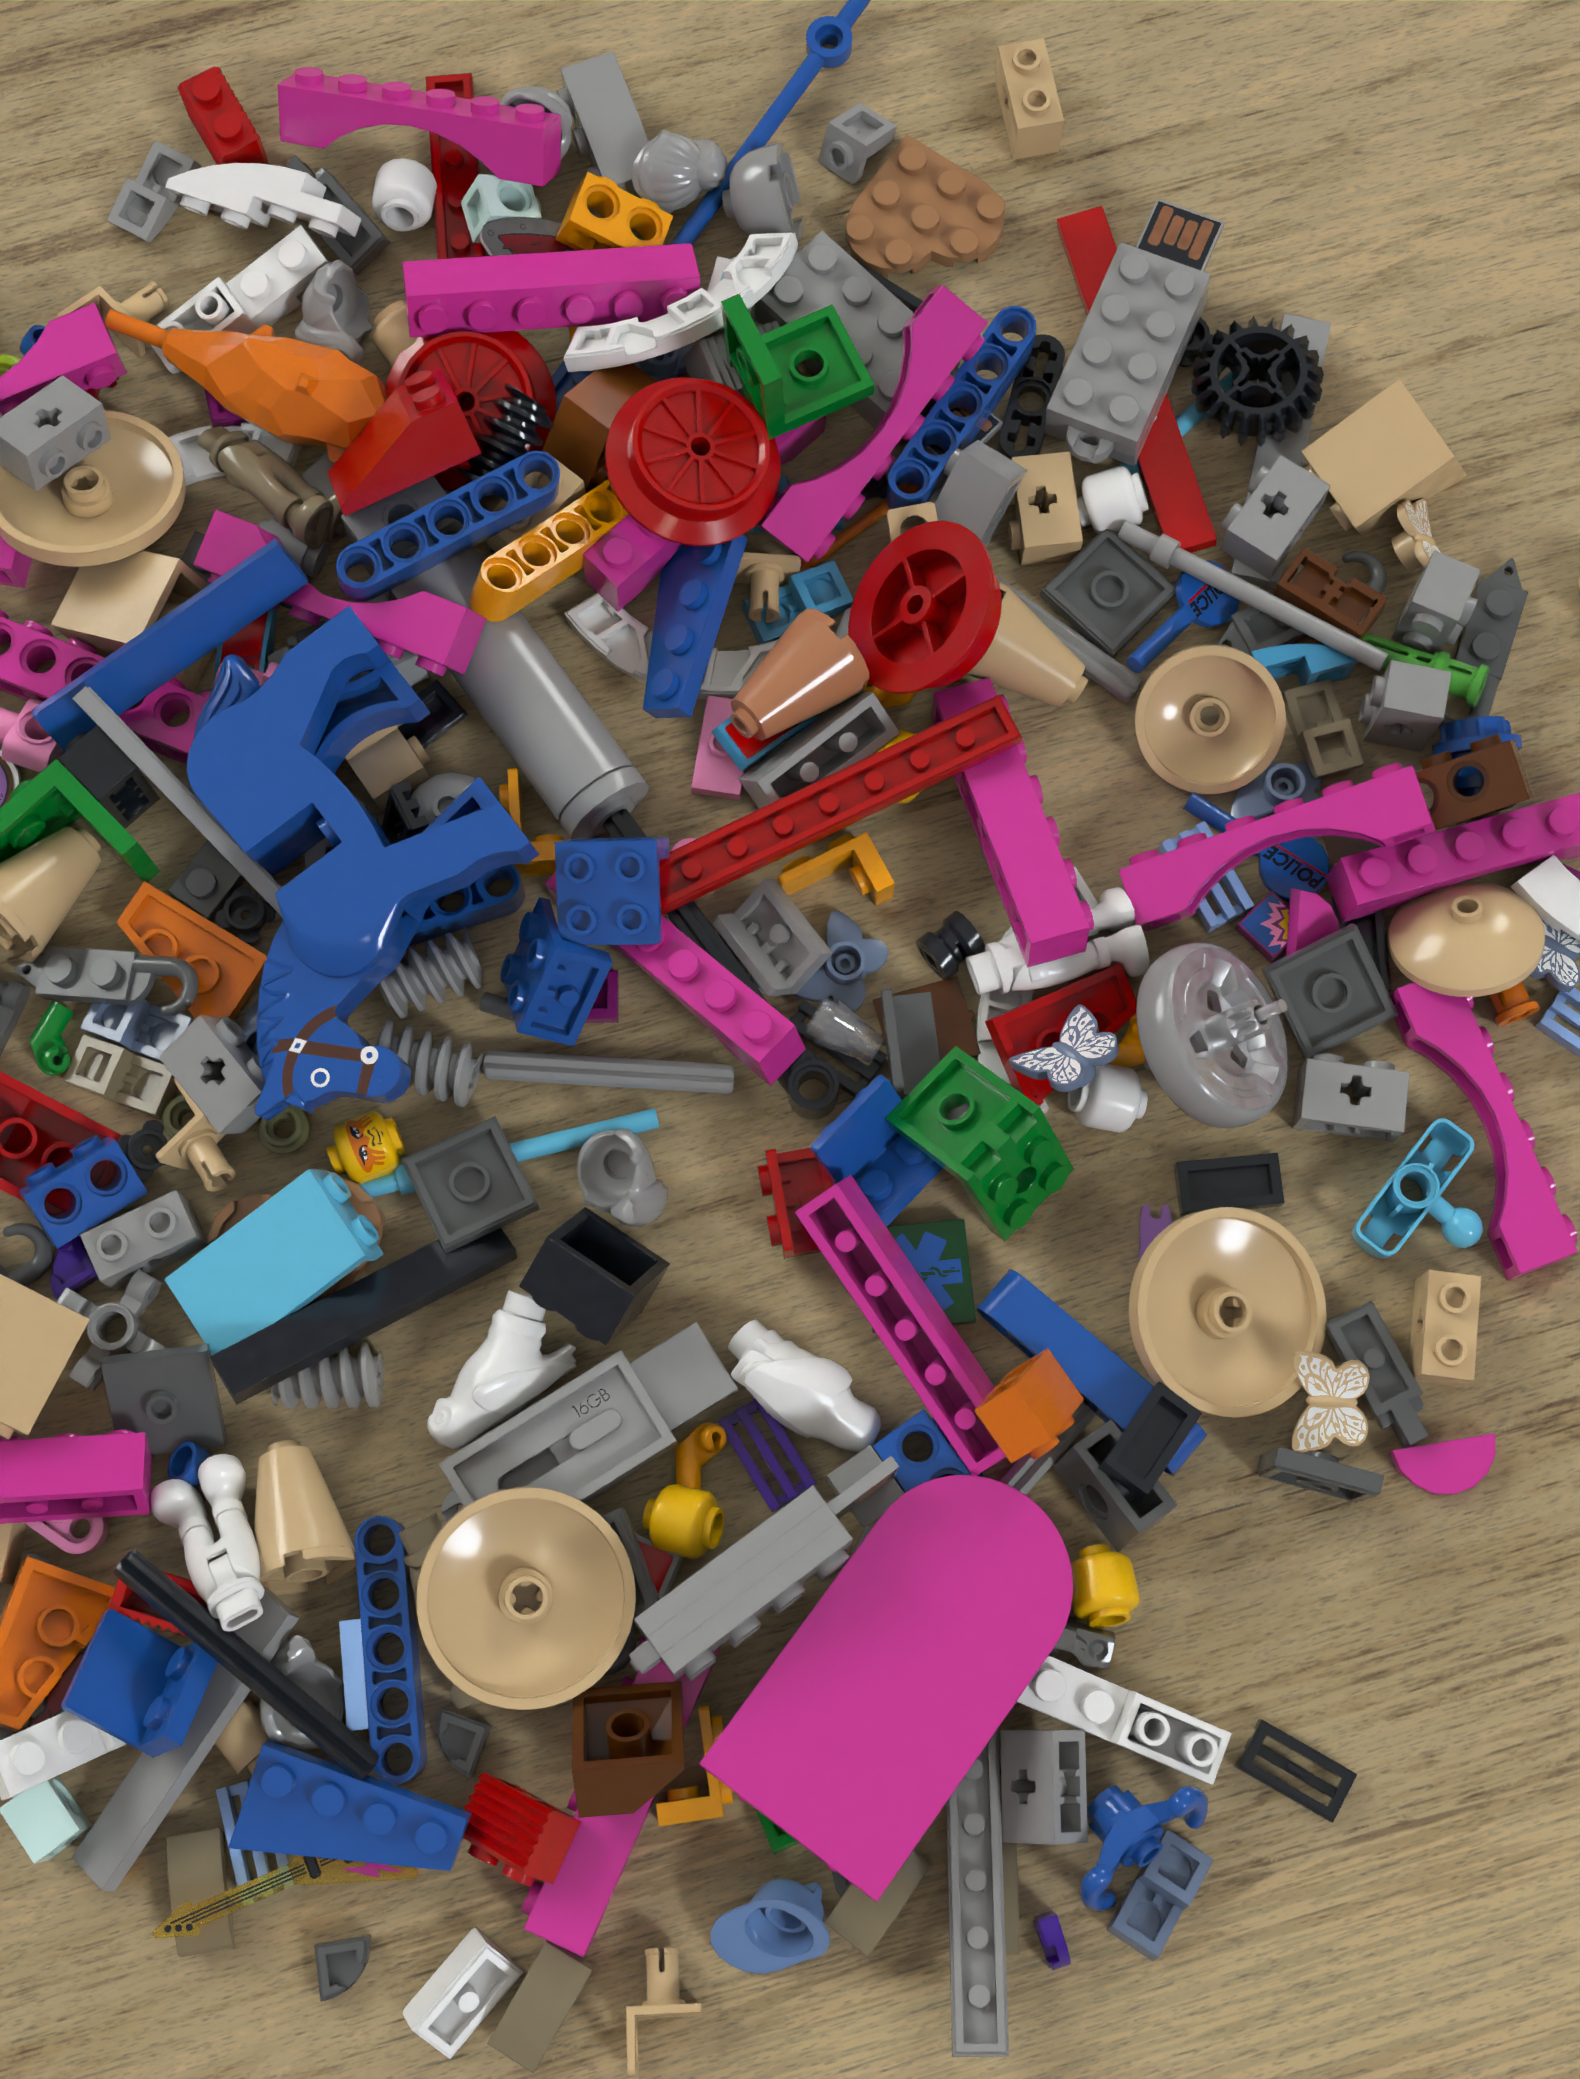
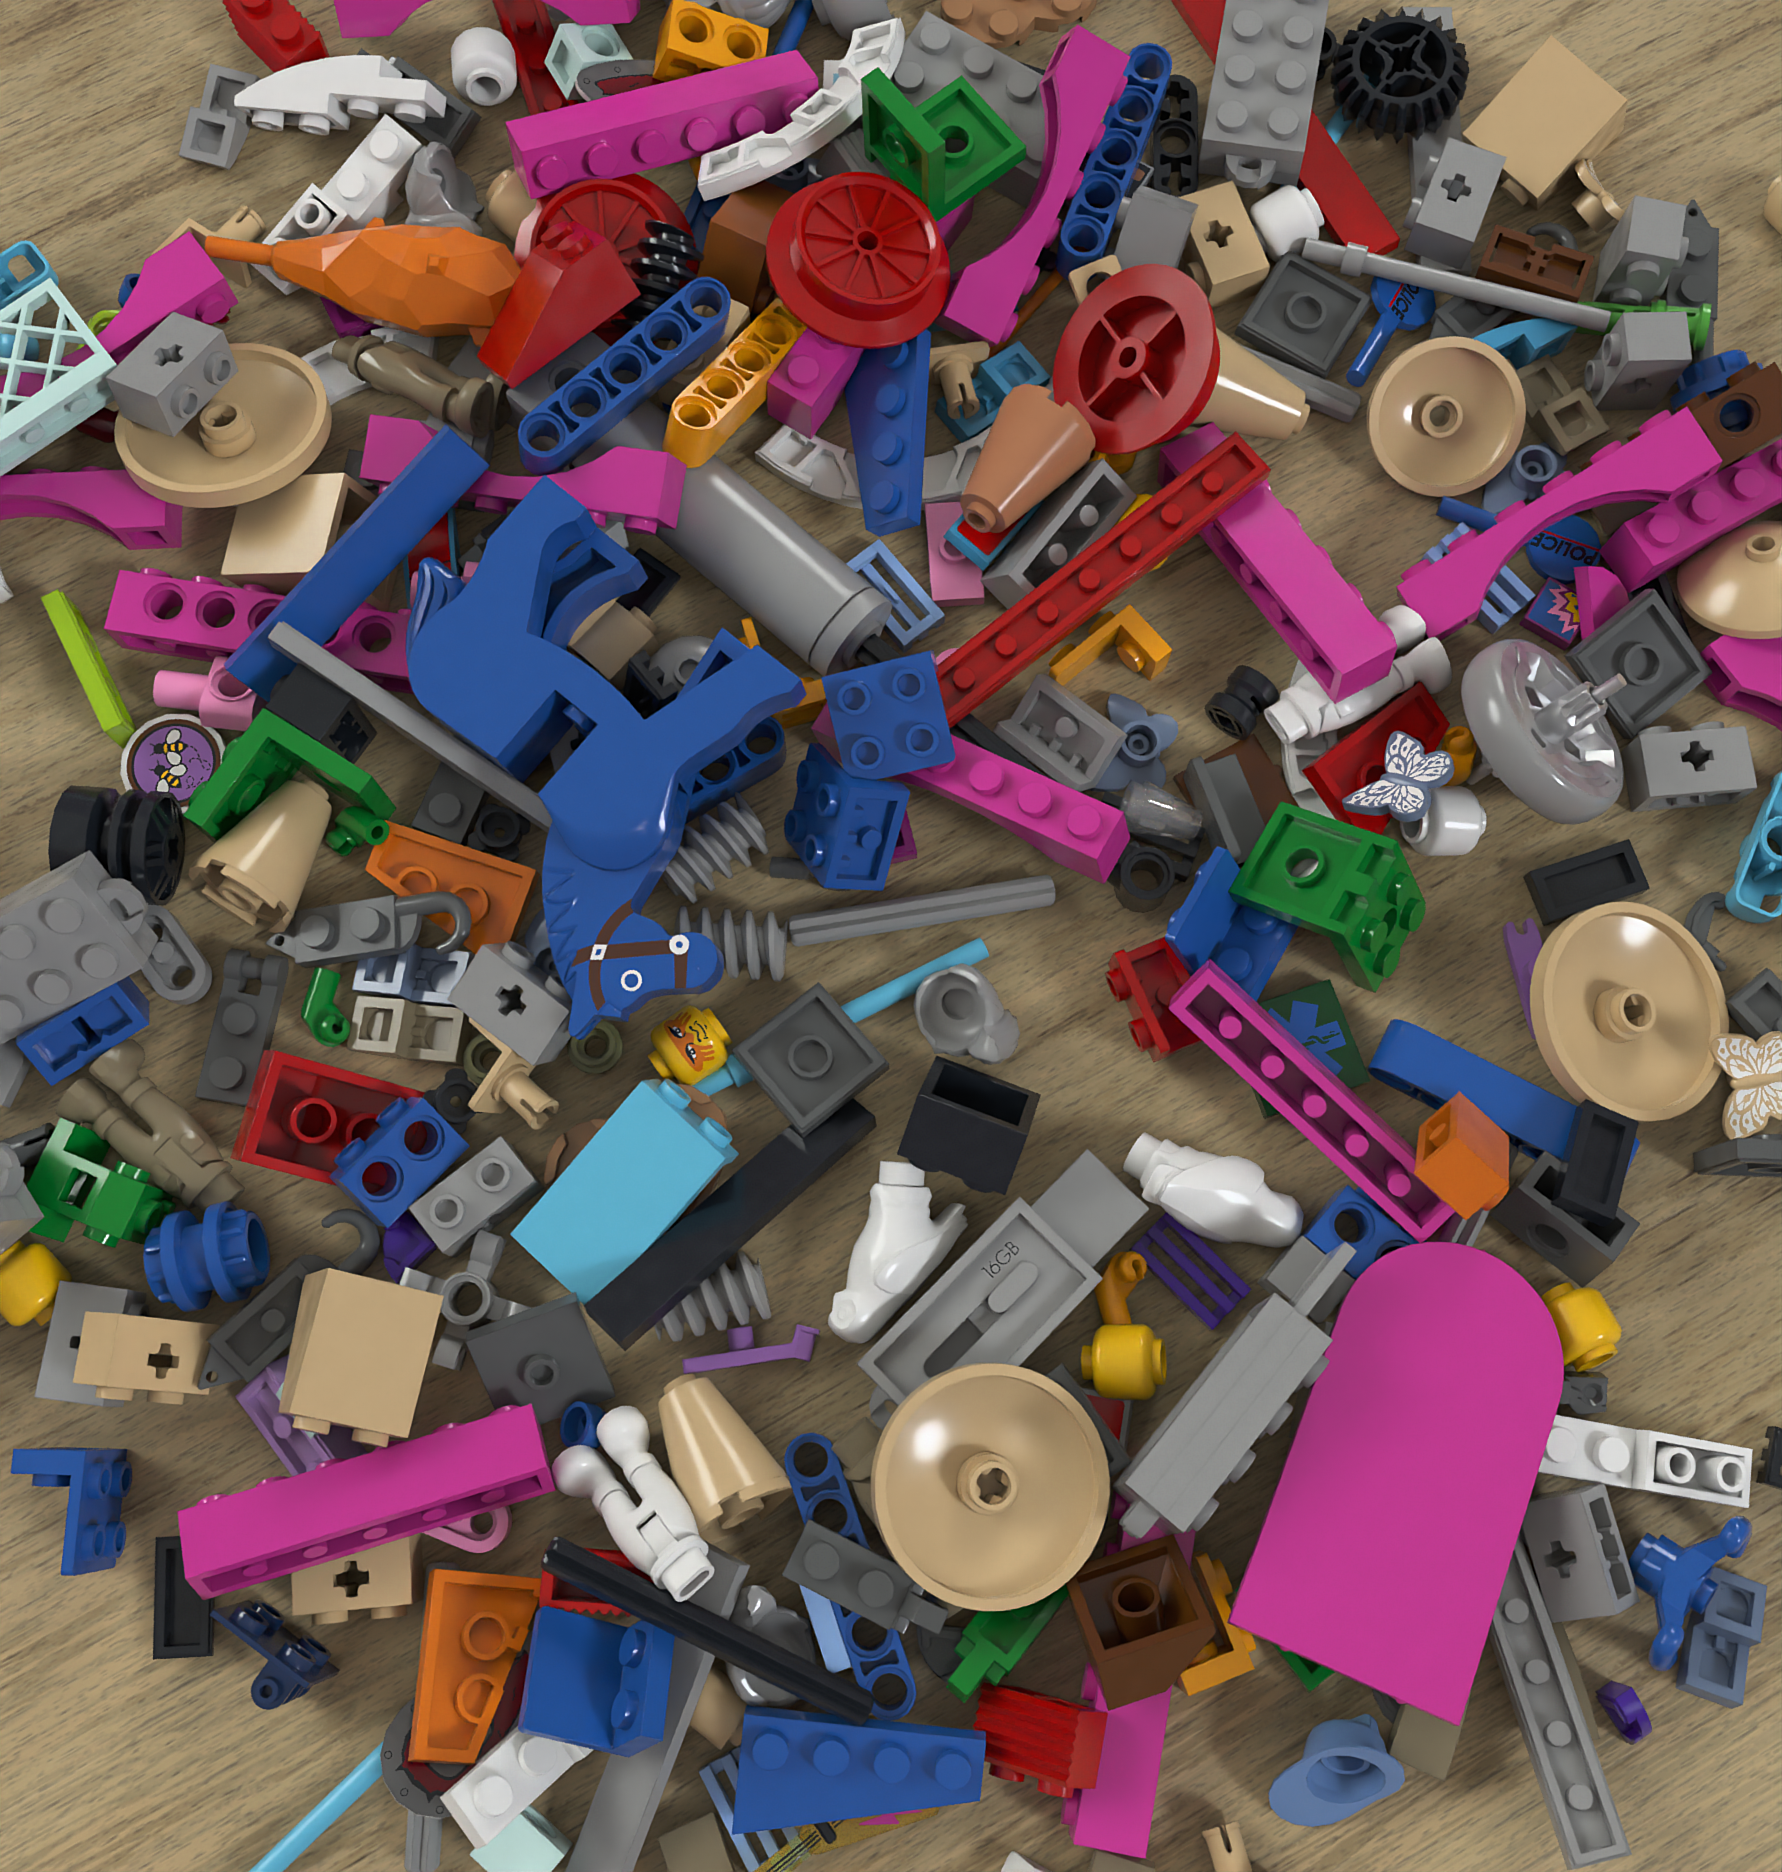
camera: 15 degrees left, 0 degrees up
none -> green arm [326,806,389,856]
none -> medium lavender piece [682,1324,820,1374]
none -> dark grey hinge [782,1519,949,1635]
none -> light blue tile [846,539,945,653]
none -> green hinge [946,1584,1069,1704]
none -> dark grey piece [1683,892,1727,972]

